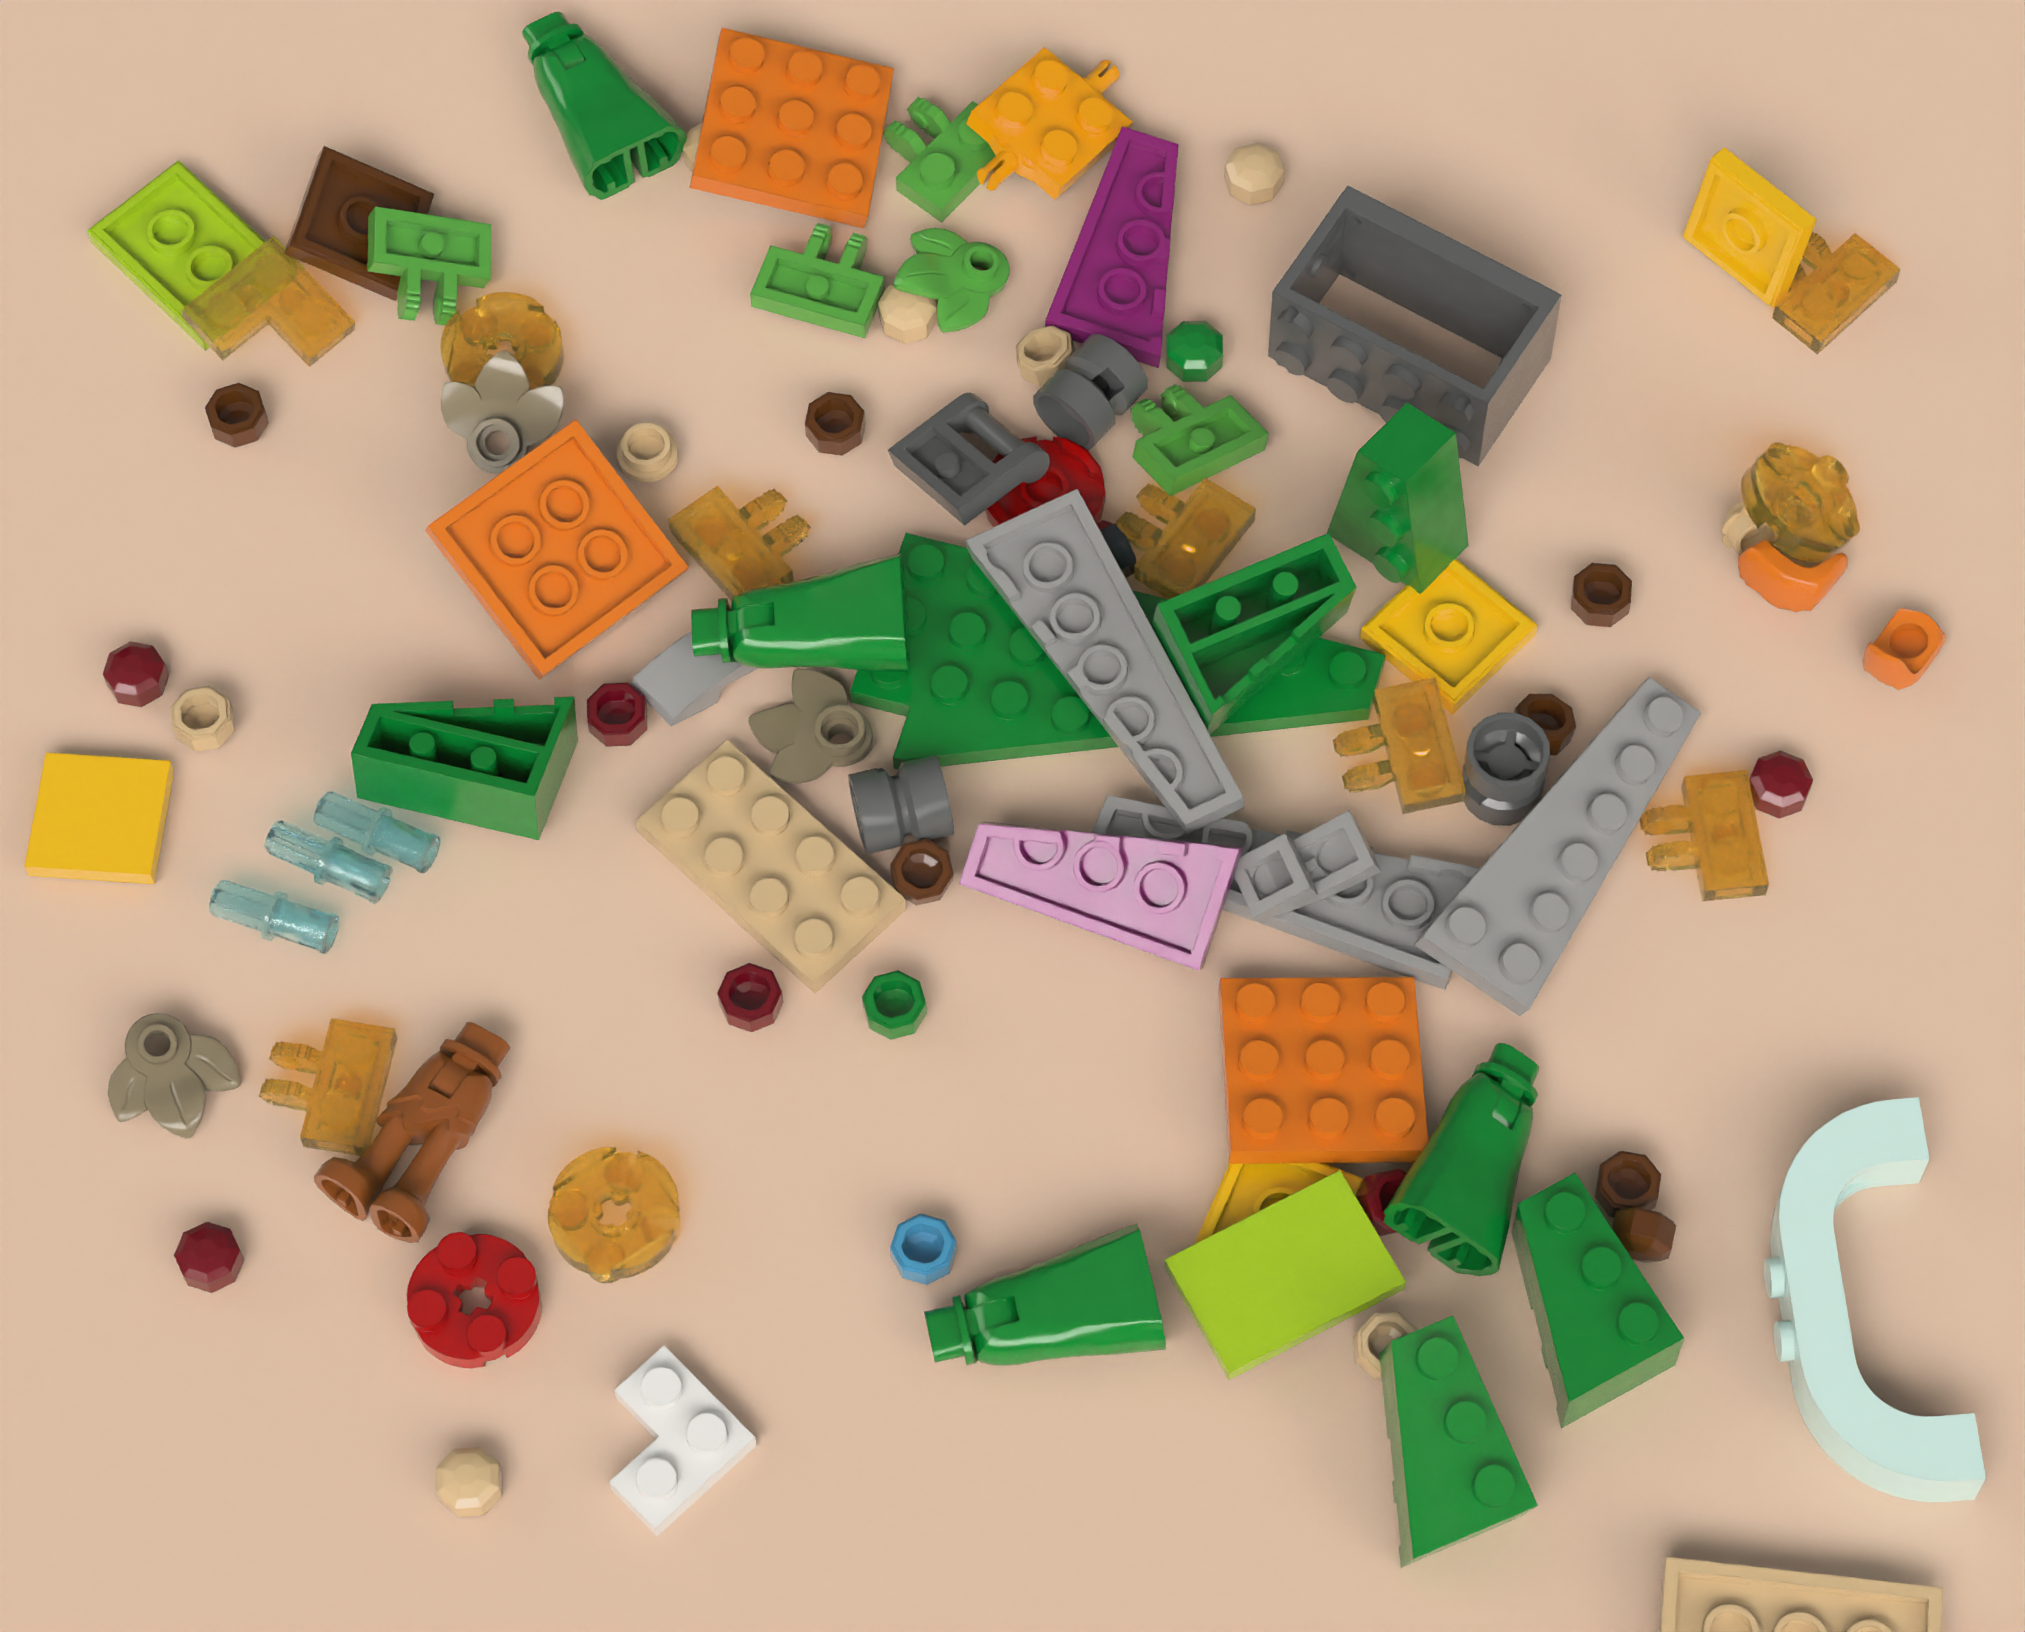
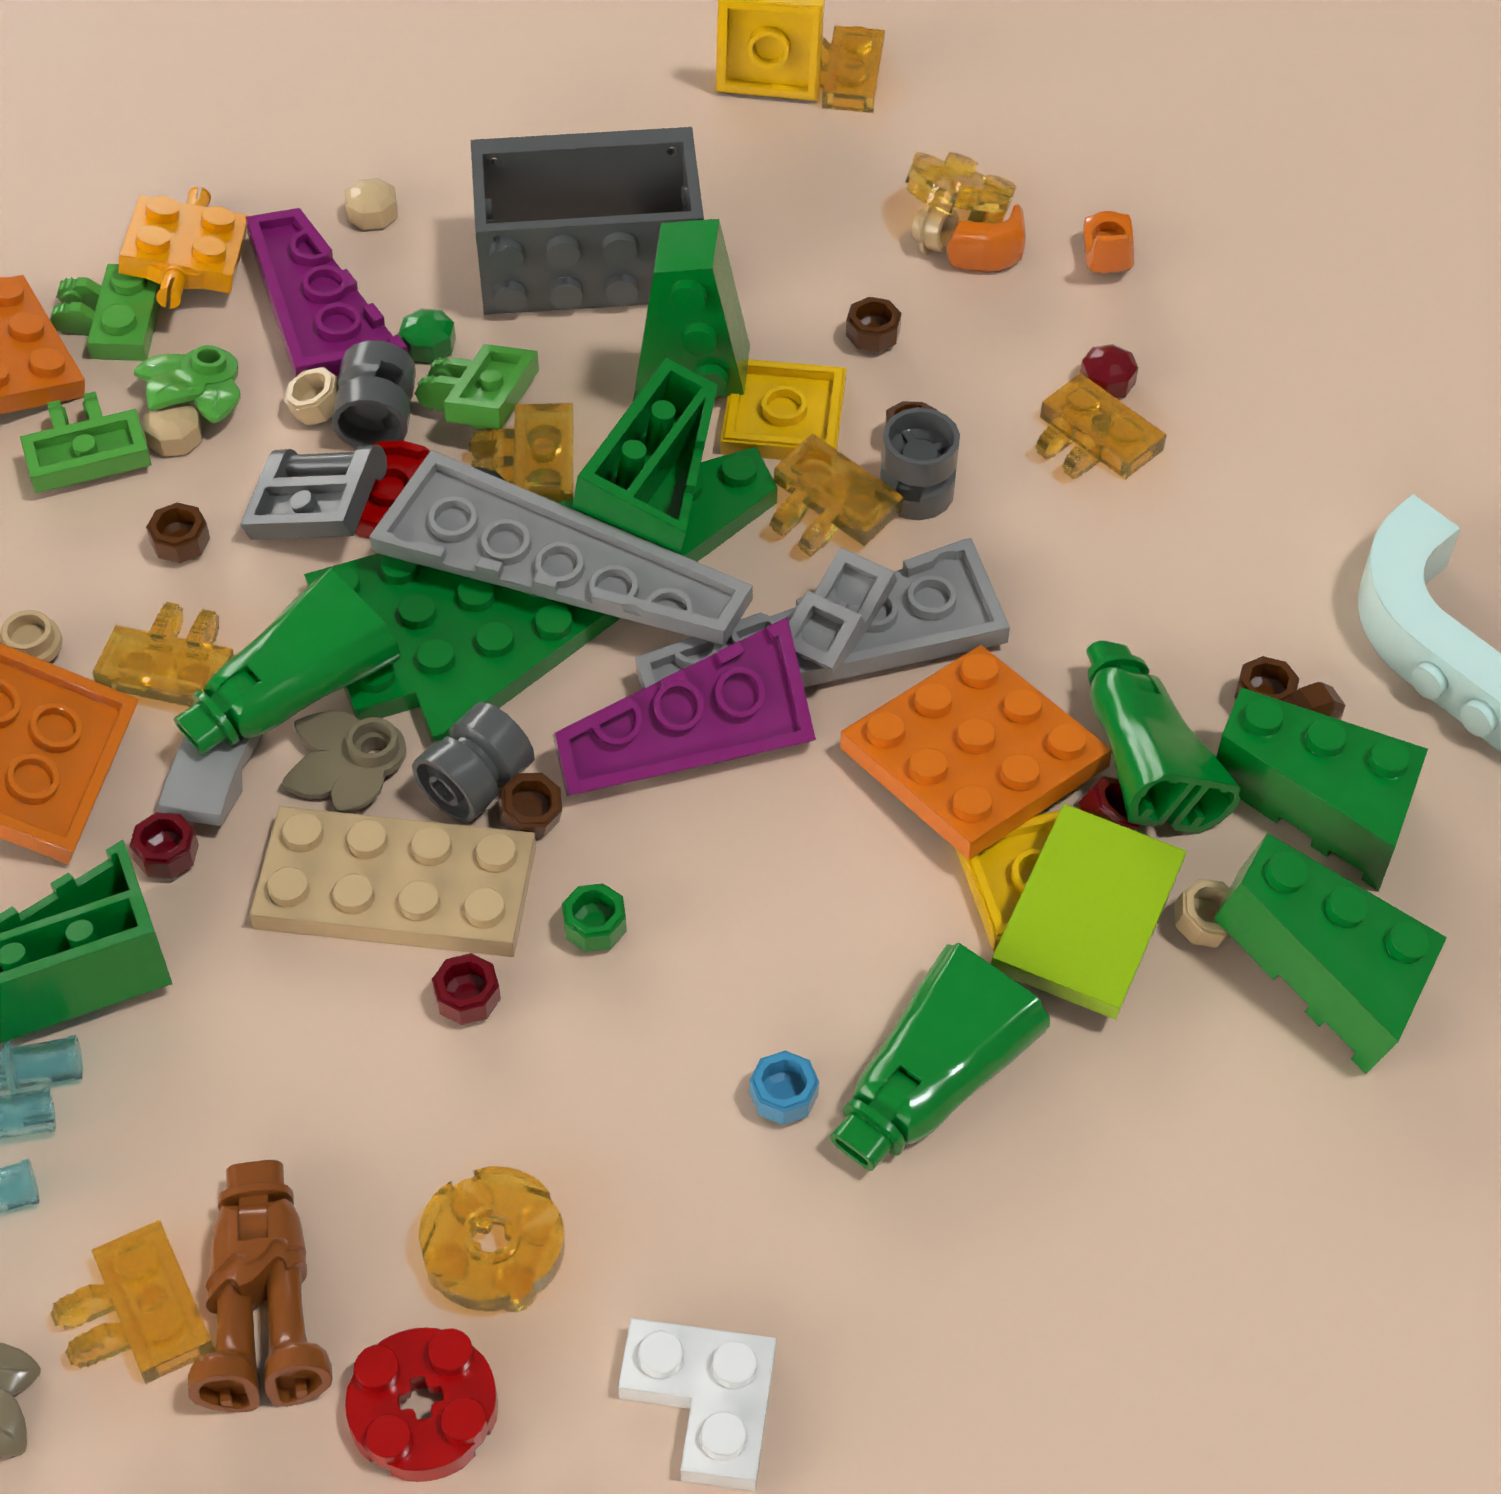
camera: 40 degrees left, 10 degrees down
light grey wing [1414,677,1701,1016] -> none

